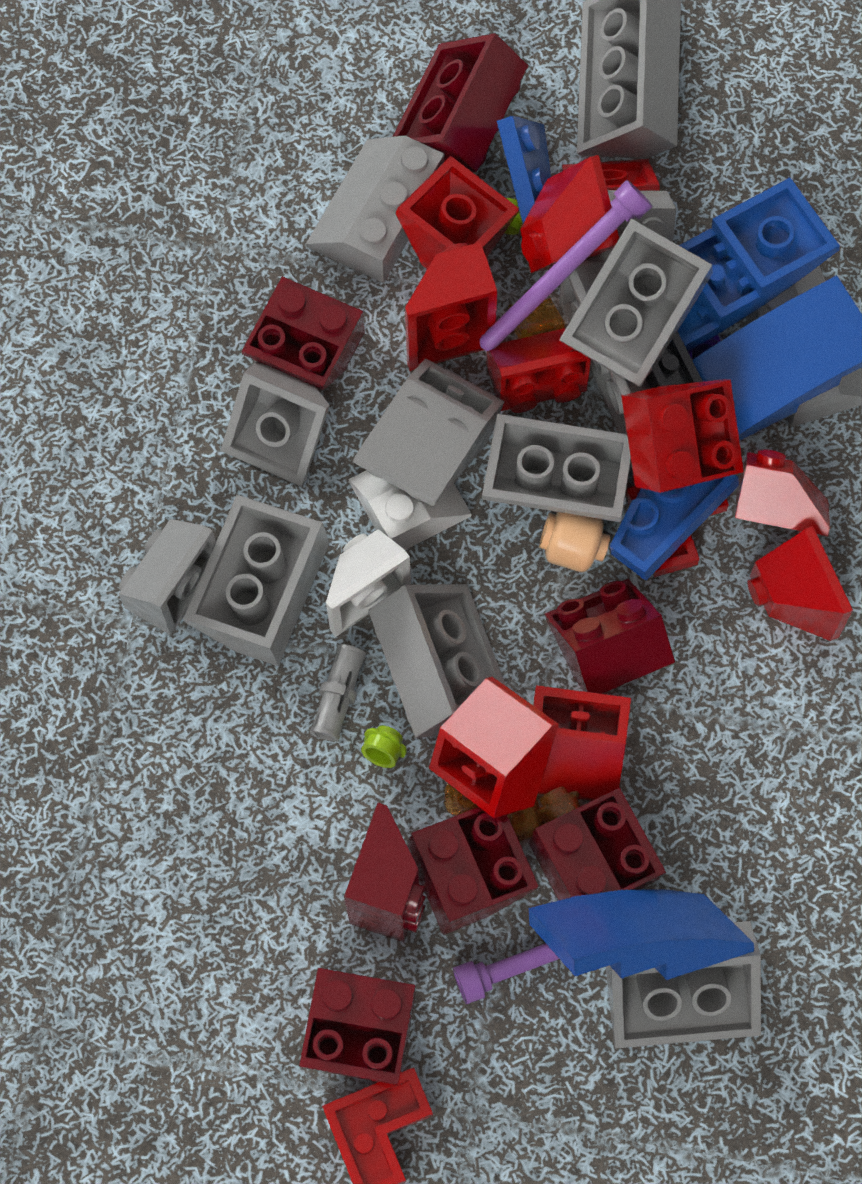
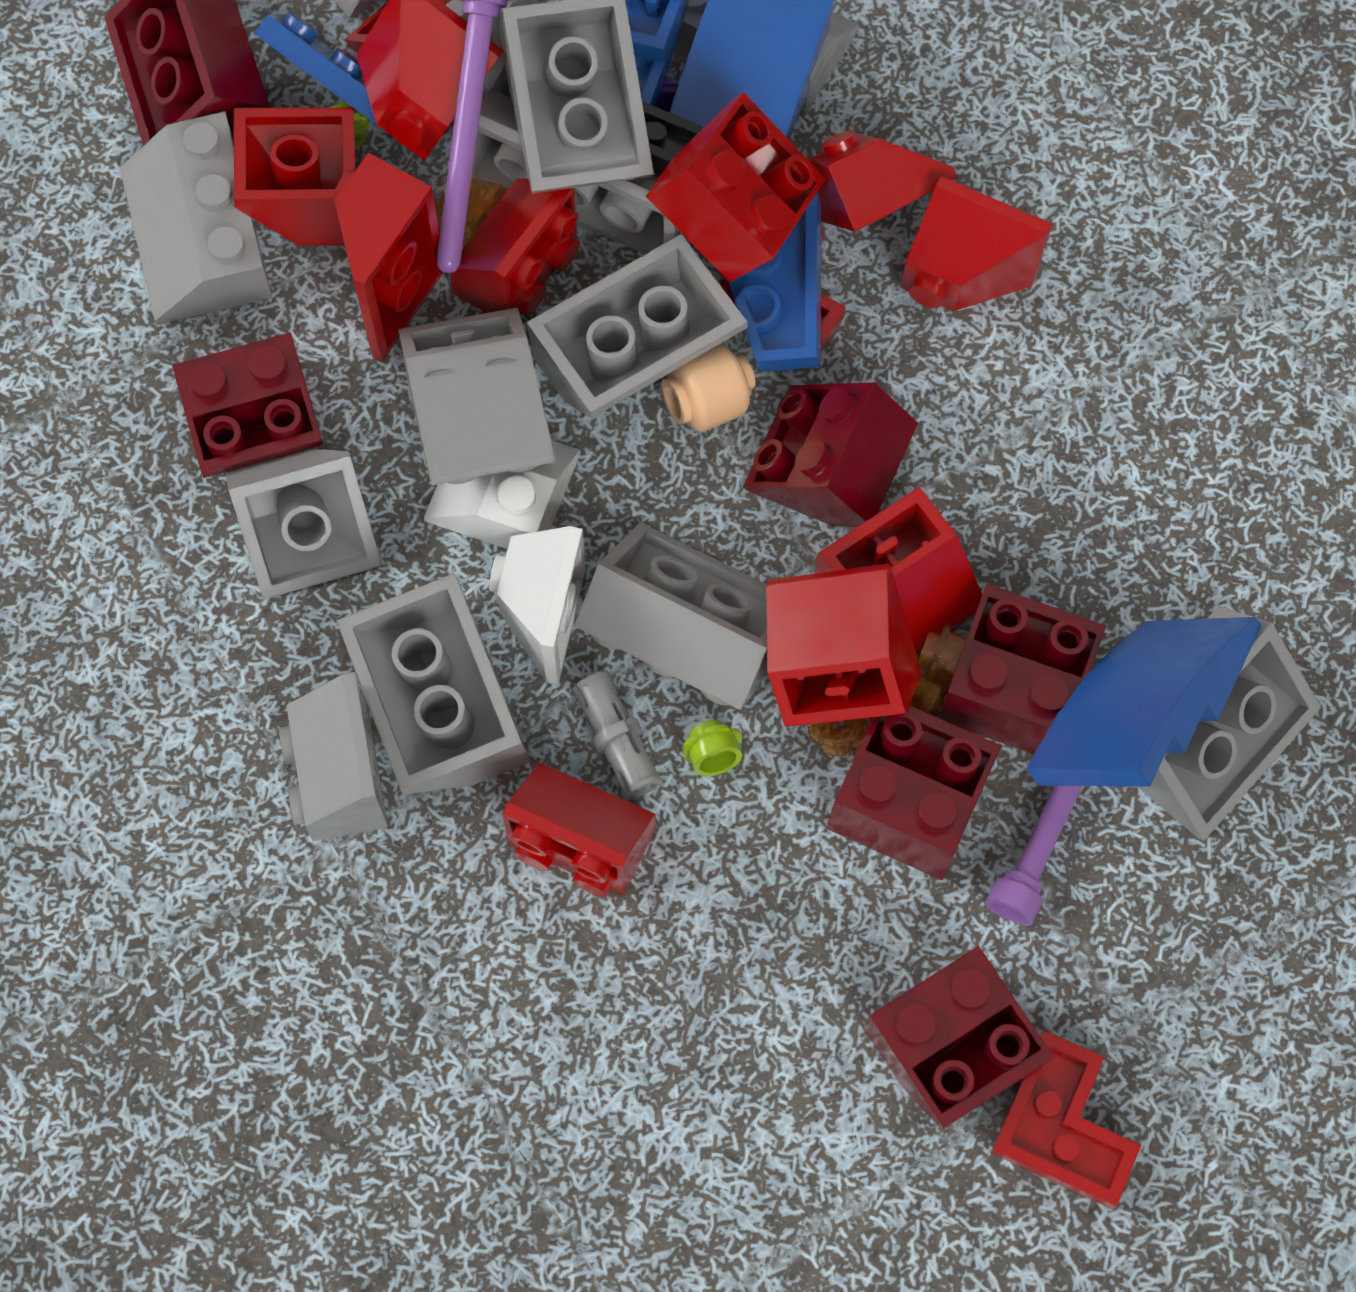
camera: 45 degrees left, 0 degrees up
dark red slope [344,803,426,942] -> none
none -> red slope [502,762,656,897]

